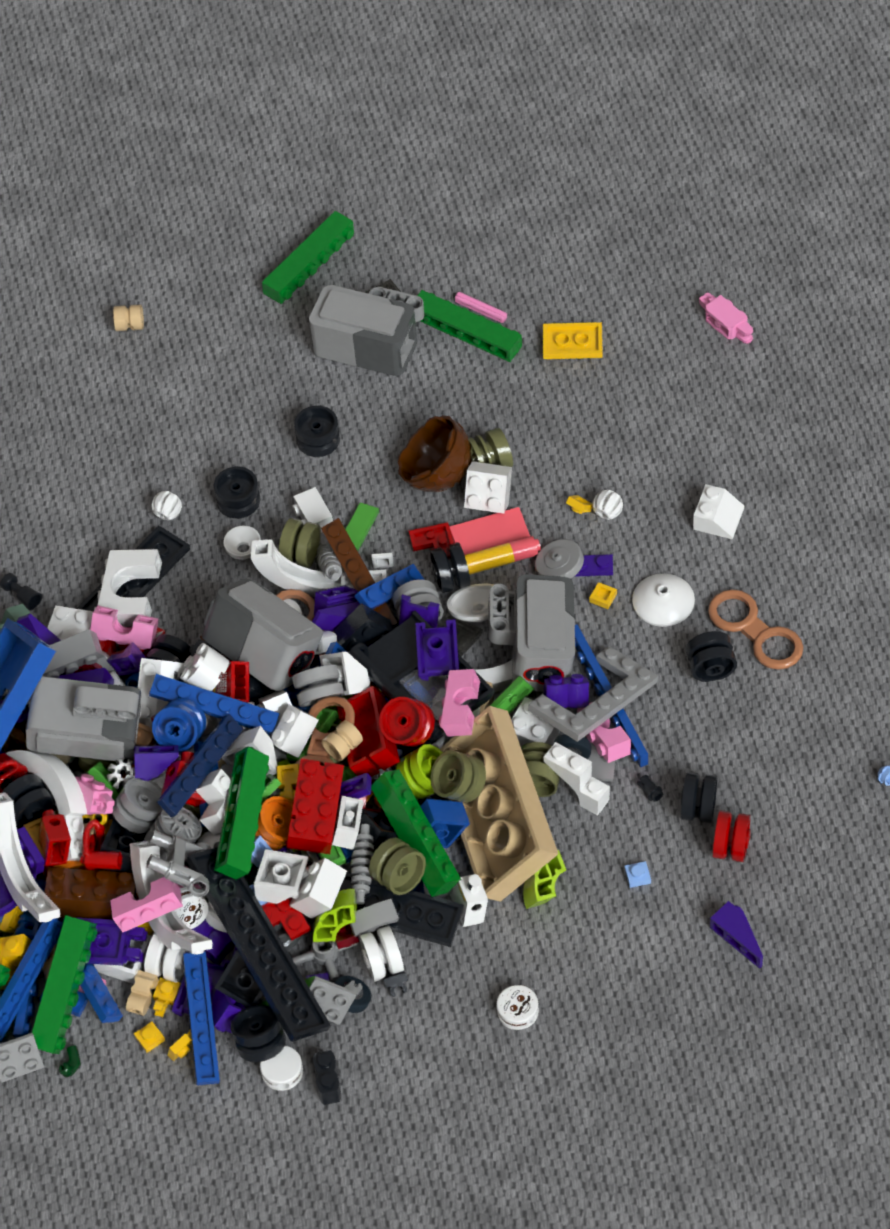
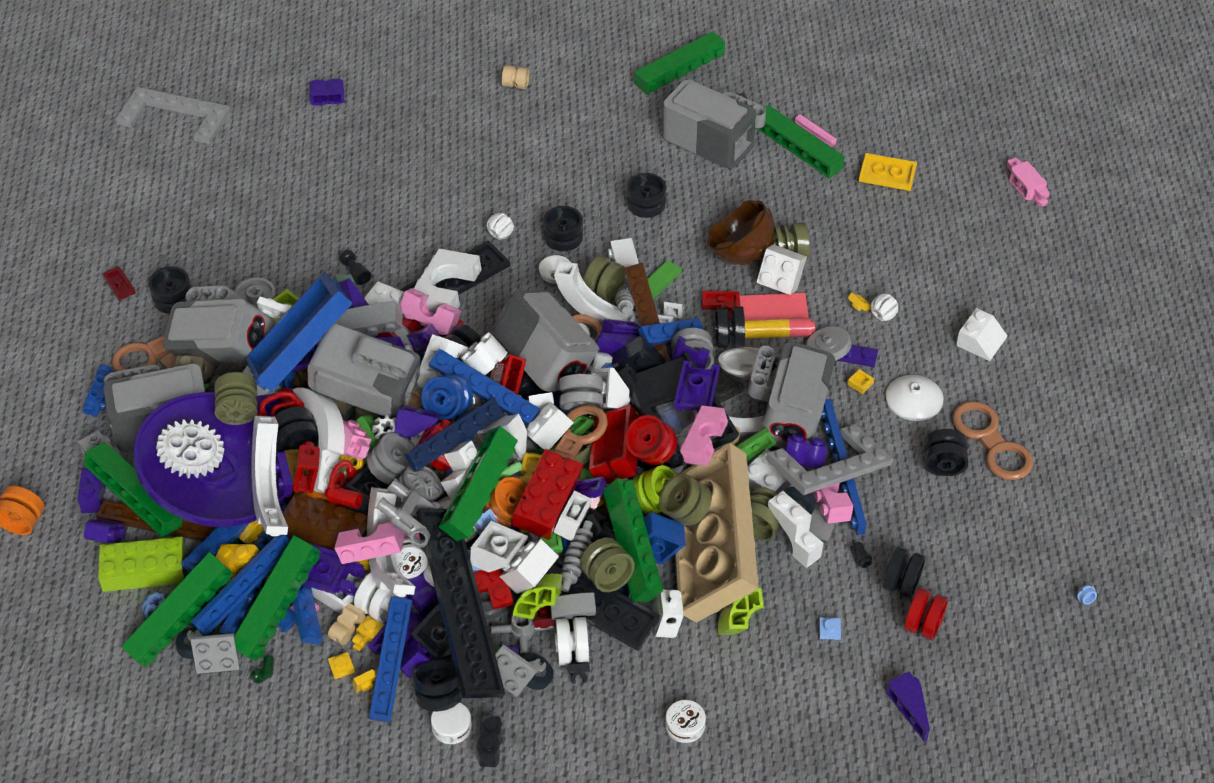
camera: 10 degrees right, 5 degrees down
tan wheel [322,720,363,761] -> none

